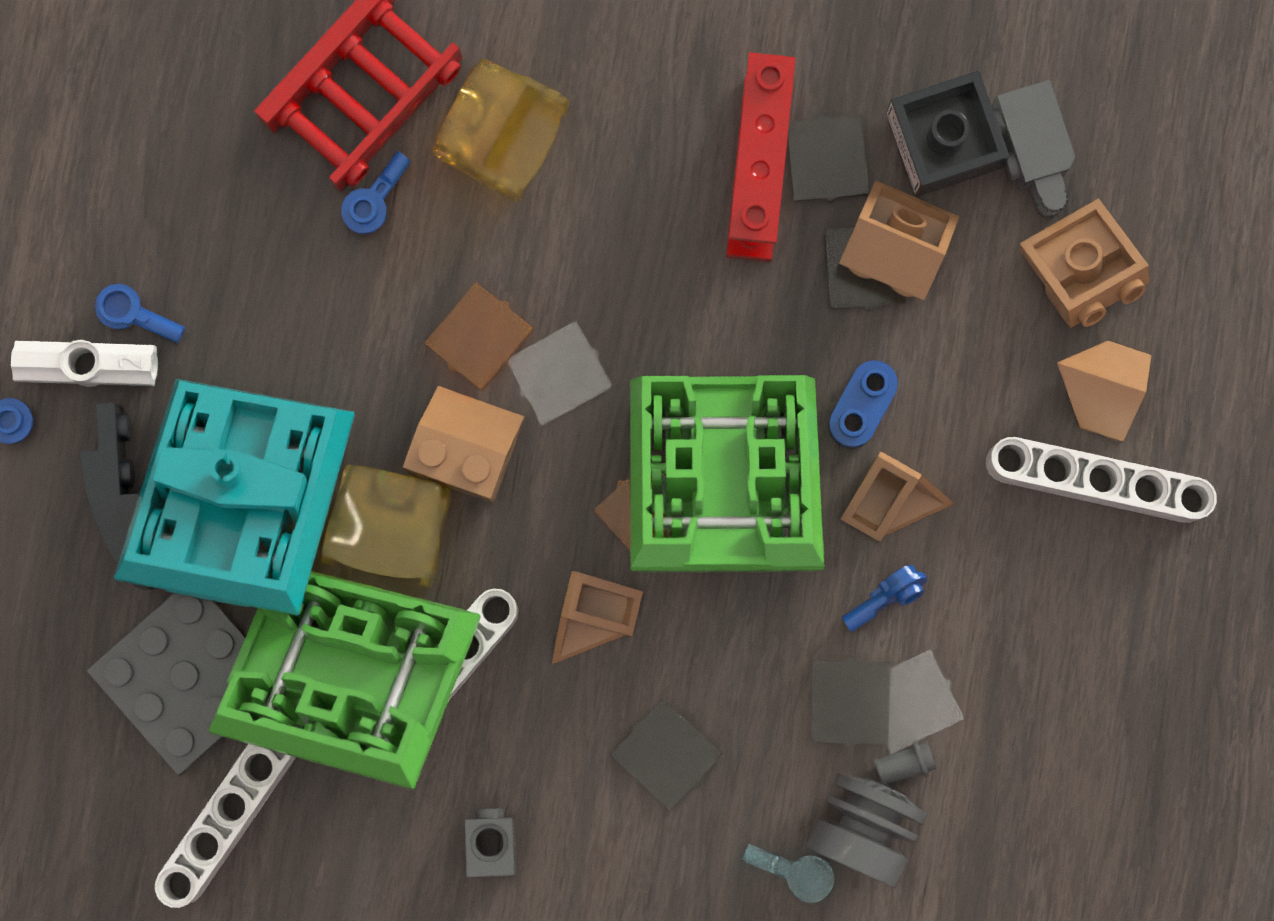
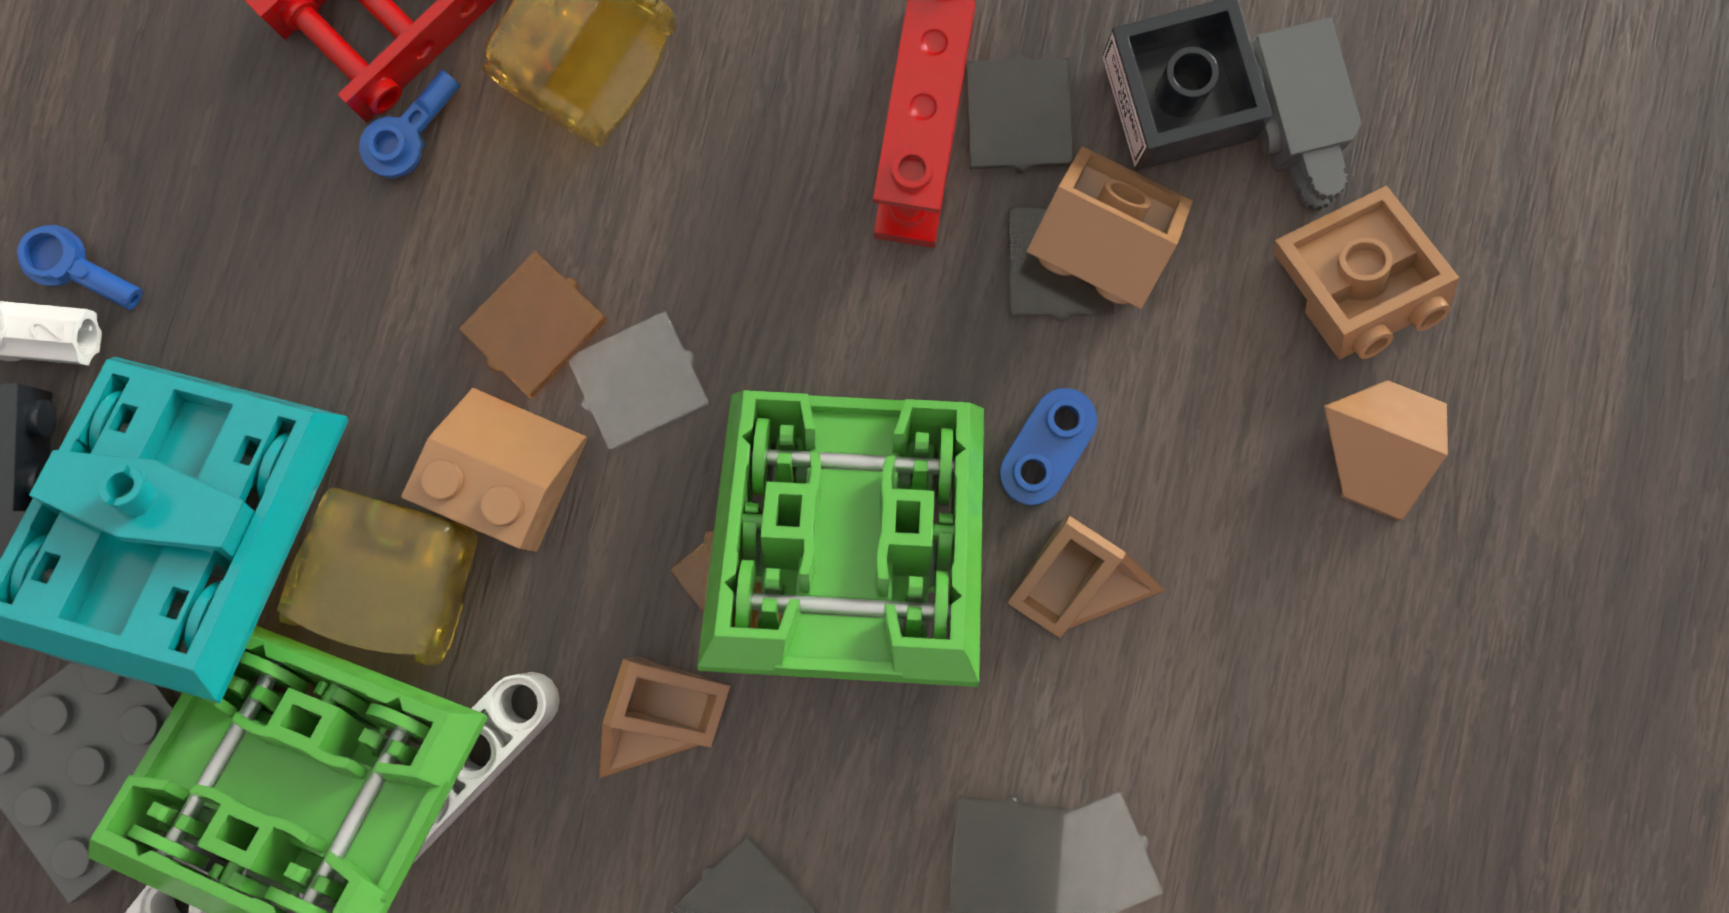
camera: 10 degrees right, 0 degrees up
blue plate [842,565,927,632] -> none
white beam [986,437,1217,523] -> none

